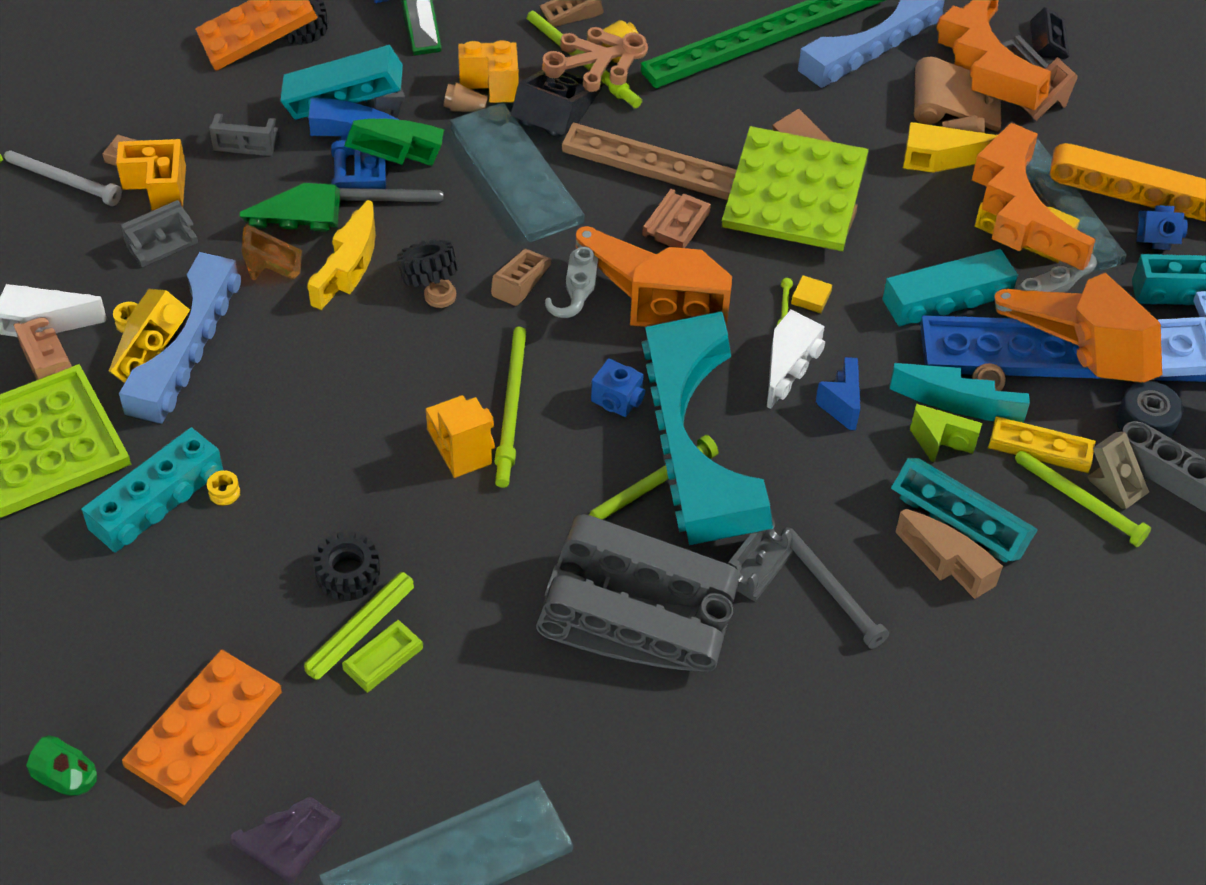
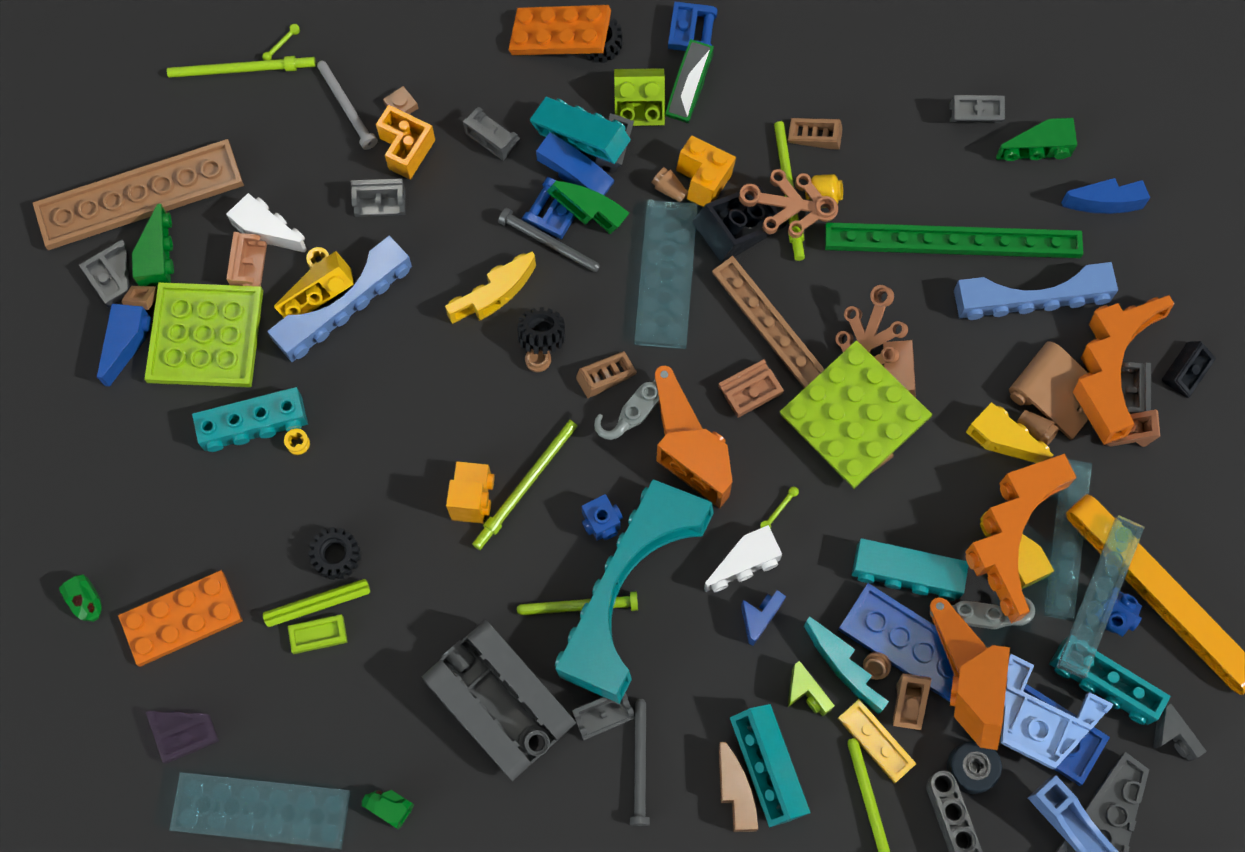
camera: 35 degrees right, 20 degrees up
green slope [239,183,340,231] -> none
clear orange slope [241,224,302,280] -> none
yellow tile [791,275,832,313] -> none
dark tan slope [1087,432,1149,509] -> none
none -> green rock [362,790,414,829]
none -> lime slope [614,69,665,126]
none -> nougat plant [835,285,908,365]
none -> medium nougat slope [893,674,931,730]
none -> clear light blue plate [1057,515,1145,679]

